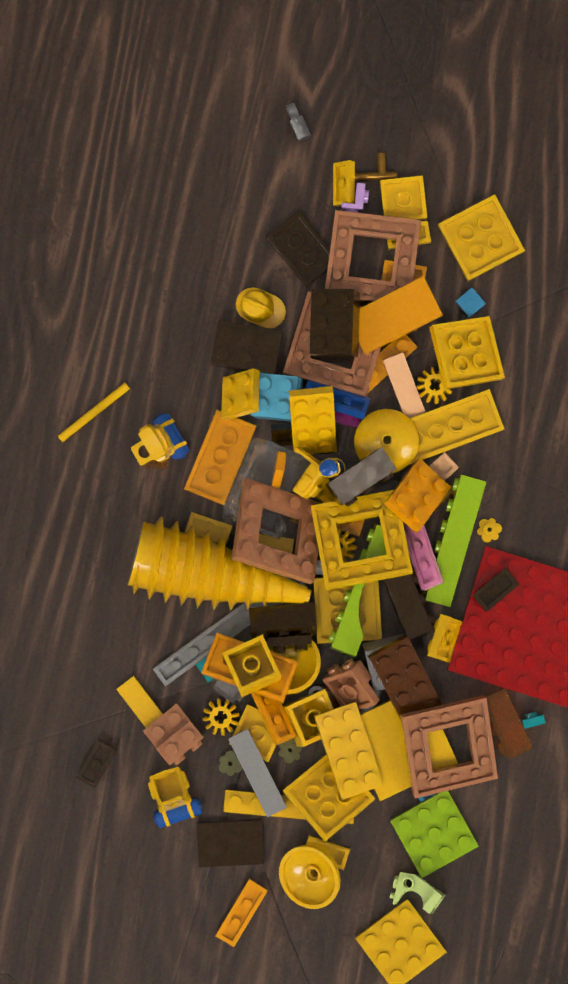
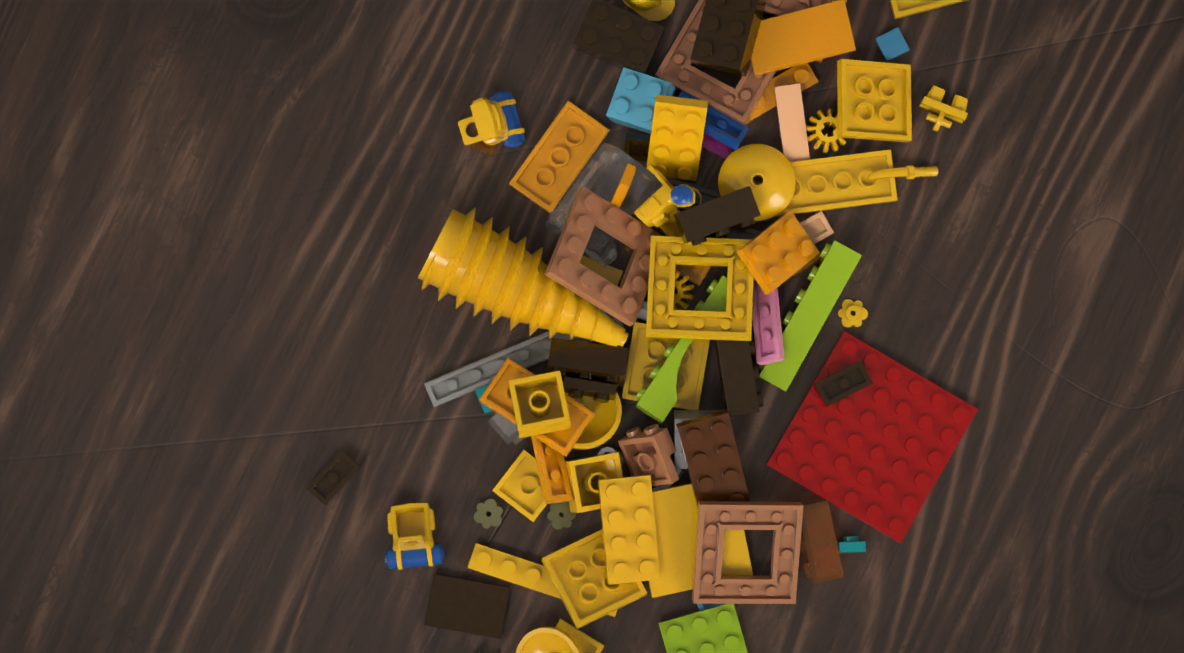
camera: 20 degrees right, 0 degrees up
yellow bar [58,382,130,442] -> none
yellow tile [116,676,163,728] -> none
nougat plate [143,703,204,766] -> none
yellow plate [185,512,232,544] -> none
yellow gear [202,698,239,736] -> none
yellow plate [221,368,260,420] -> none
light grey tile [228,729,287,817] -> none
yellow plate [427,614,462,663] -> none
none -> yellow piece [868,165,938,180]
none -> yellow hips [919,86,968,132]

